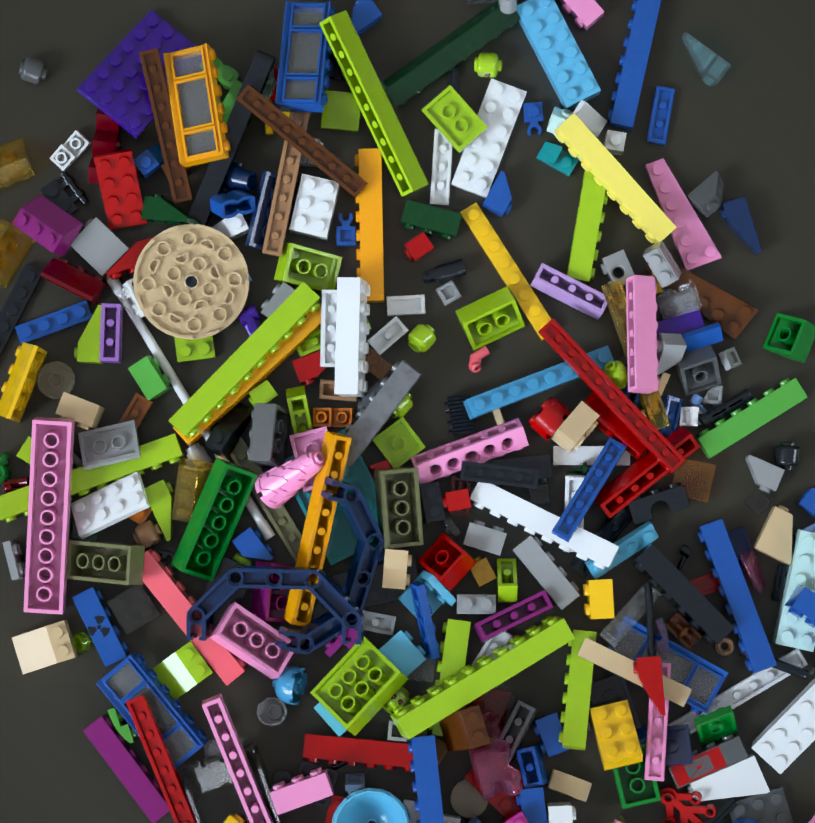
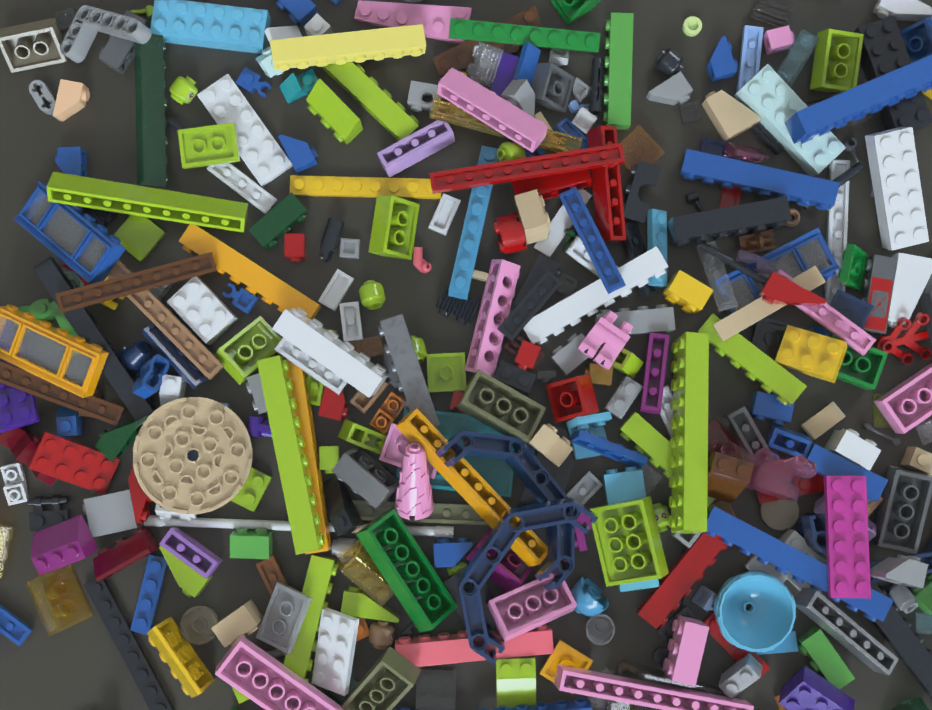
camera: 55 degrees left, 0 degrees up
light grey brick [643,240,682,288] -> none
none -> lime slope [306,79,363,145]
none -> white tile [428,193,461,236]
none -> green plate [448,18,601,53]
none -> light orange plate [539,639,593,695]
none -> bright pink hips [577,310,633,370]

